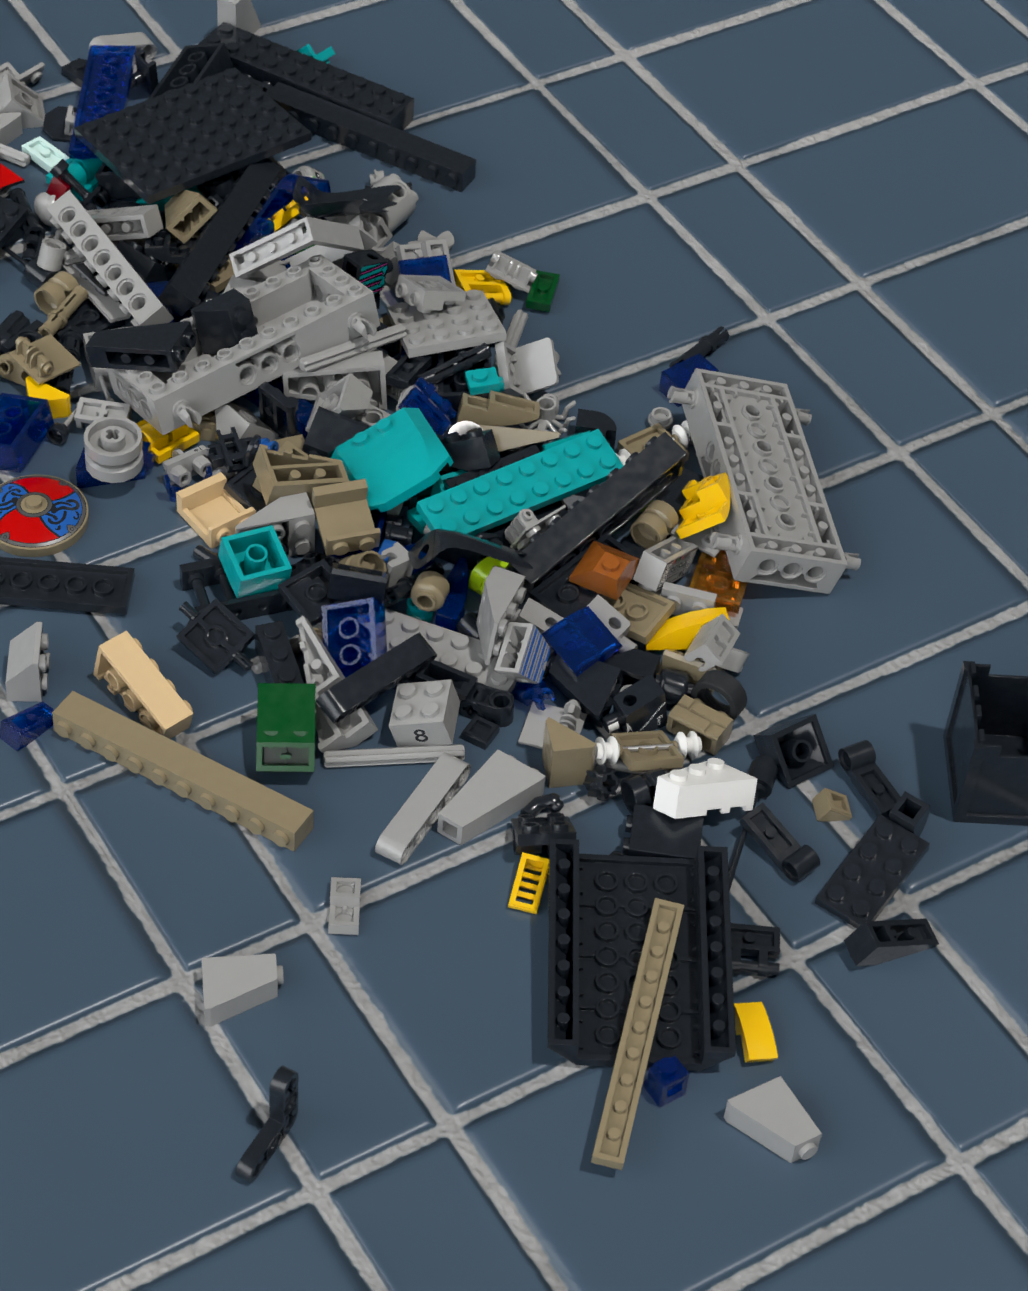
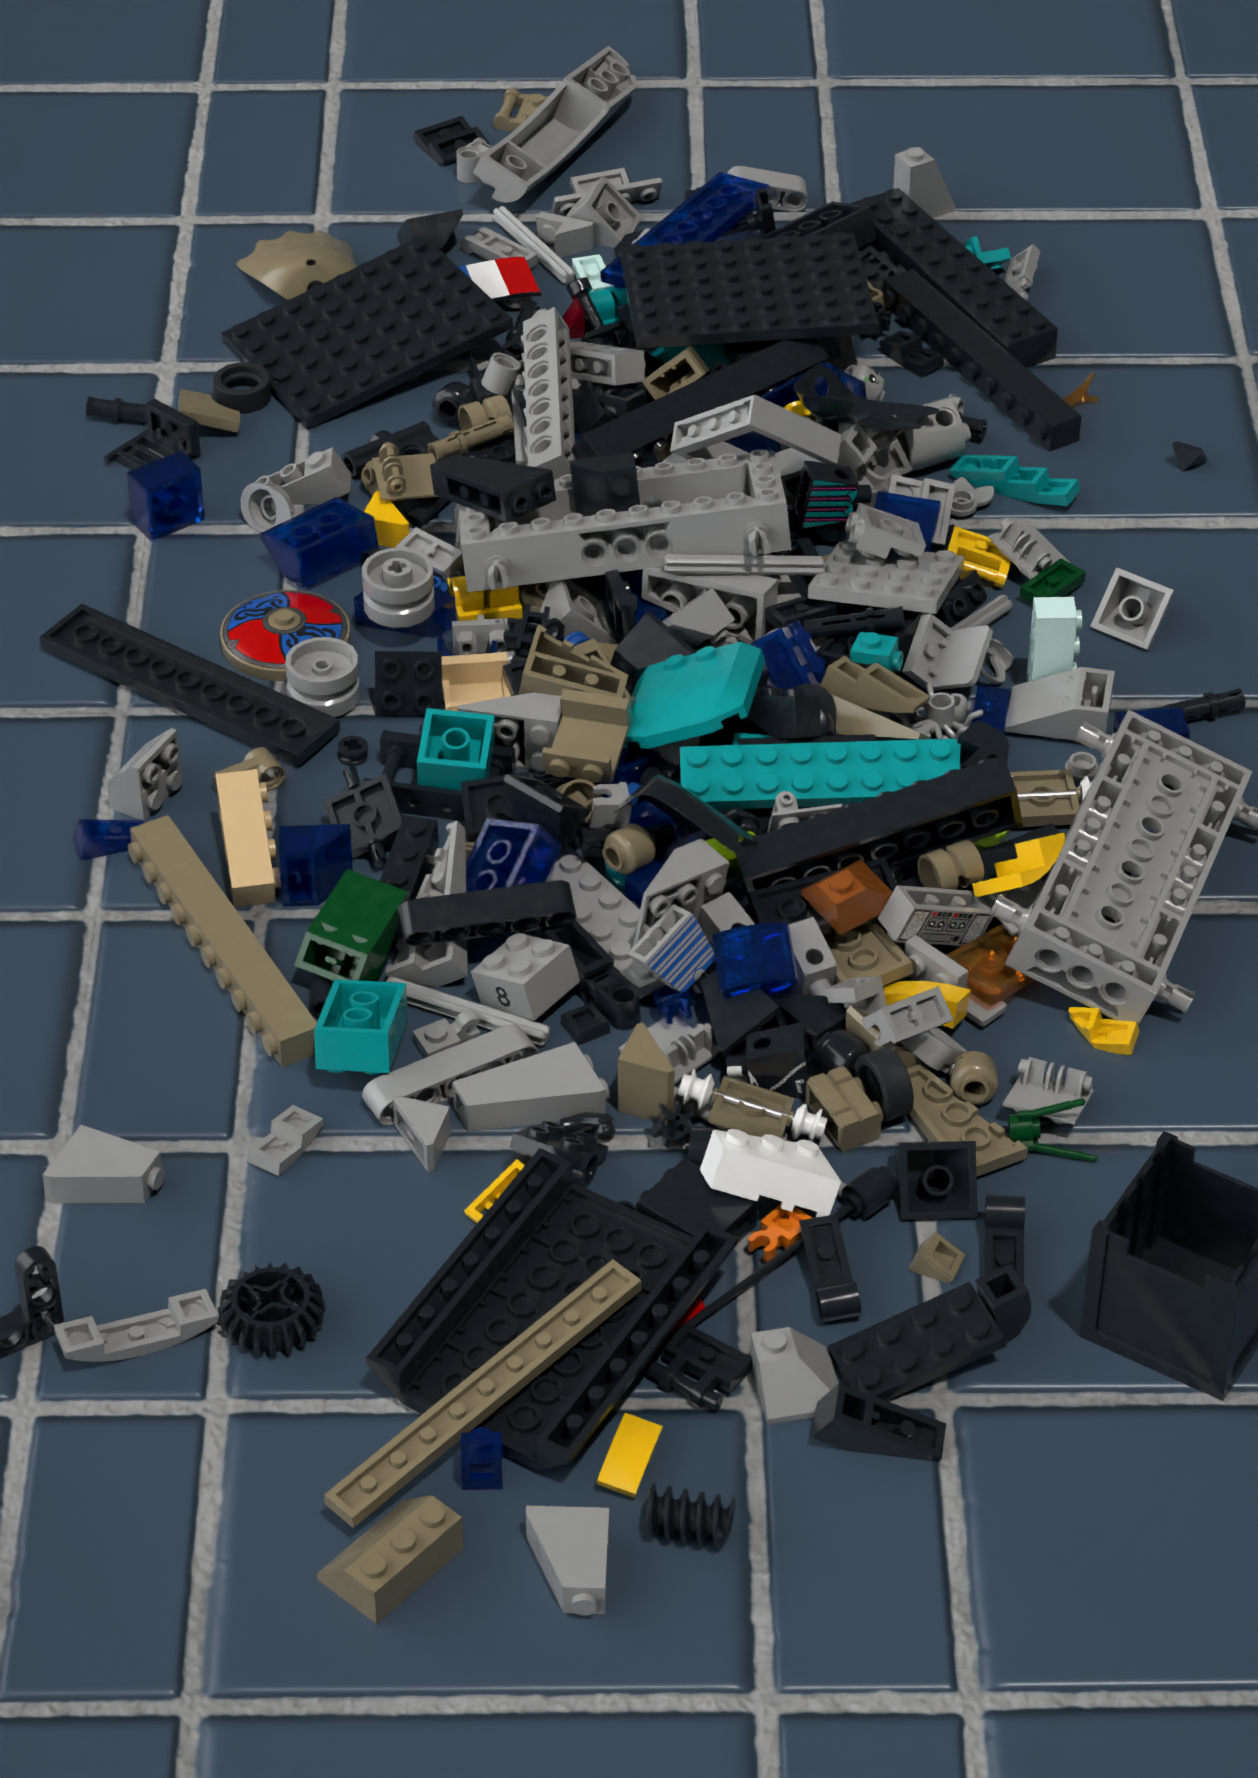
camera: 35 degrees right, 5 degrees down
none -> light grey slope [54,1289,218,1362]
none -> dark tan piece [212,747,286,792]
none -> black gear [218,1262,325,1358]
none -> clear blue slope [279,824,353,907]
none -> light grey wheel [285,637,360,717]
none -> black hinge [310,978,333,1018]
none -> teal brick [314,979,408,1075]
none -> dark tan slope [316,1495,464,1624]
none -> black bush [338,736,368,766]
none -> black hinge [375,650,443,716]
none -> light grey slope [393,1096,451,1172]
none -> light grey plate [412,1010,480,1058]
none -> black head [432,382,474,425]
none -> black piece [646,1483,736,1549]
none -> orange plate [748,1203,813,1262]
none -> light grey slope [750,1327,838,1425]
none -> light grey bracket [826,977,887,1014]
none -> black slope [879,331,944,376]
none -> dark tan wing [907,1064,1028,1177]
none -> teal slope [950,455,1081,506]
none -> dark tan head [950,1051,999,1106]
none -> clear blue slope [971,685,1011,734]
none -> light grey hinge [1002,1057,1094,1125]
none -> light grey hinge [1004,244,1040,300]
none -> light grey slope [1004,667,1115,740]
none -> dark green plant [1008,1098,1097,1162]
none -> light aqua brick [1027,597,1082,682]
none -> clear orange bar [1063,373,1099,407]
none -> yellow slope [1068,1007,1140,1055]
none -> light grey slope [1090,567,1175,651]
none -> black slope [1172,441,1207,471]

